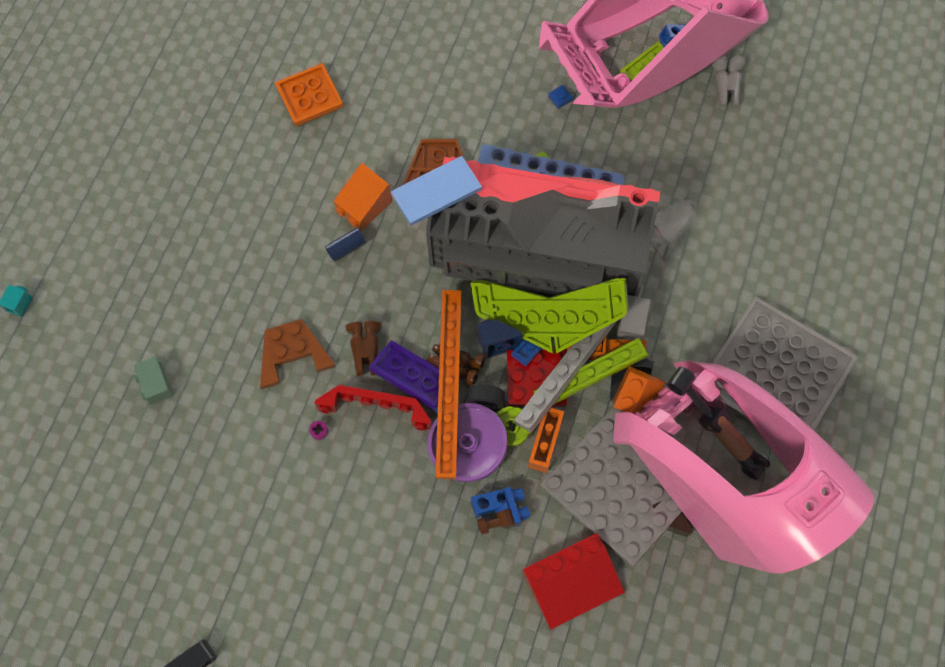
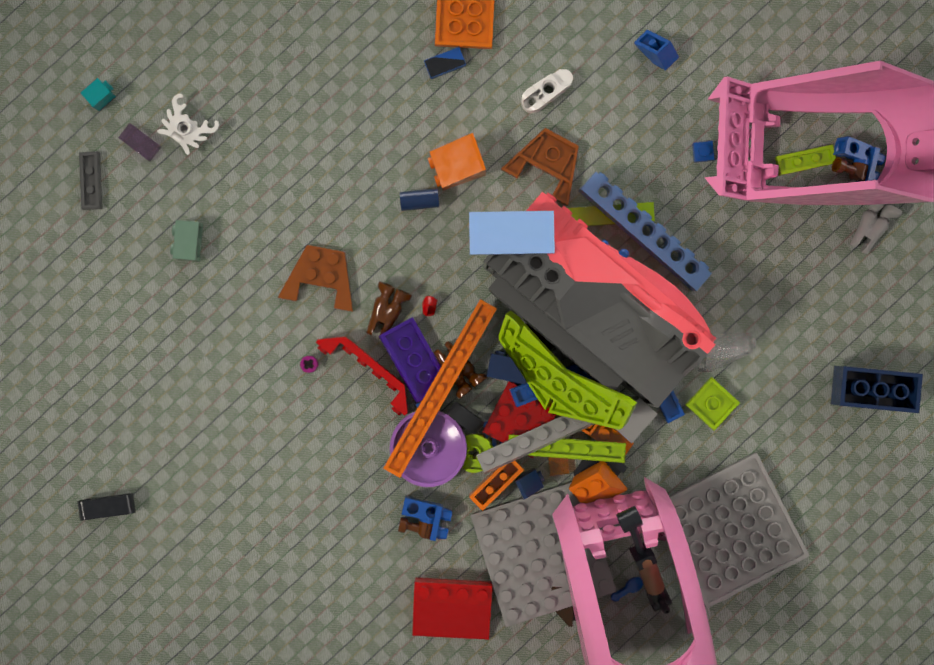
camera: 30 degrees right, 20 degrees up
none -> dark grey tile [79,151,102,210]
none -> clear purple tile [118,123,161,161]
none -> white animal [157,94,219,155]
none -> red piece [422,296,438,316]
none -> black tile [424,47,466,79]
none -> dark blue slope [515,468,545,499]
none -> white piece [521,69,573,114]
none -> clear orange tile [548,457,569,476]
none -> blue piece [611,577,643,602]
none -> blue slope [634,30,679,71]
none -> blue tile [659,391,685,423]
none -> lime plate [685,377,740,431]
none -> dark blue brick [830,366,923,413]

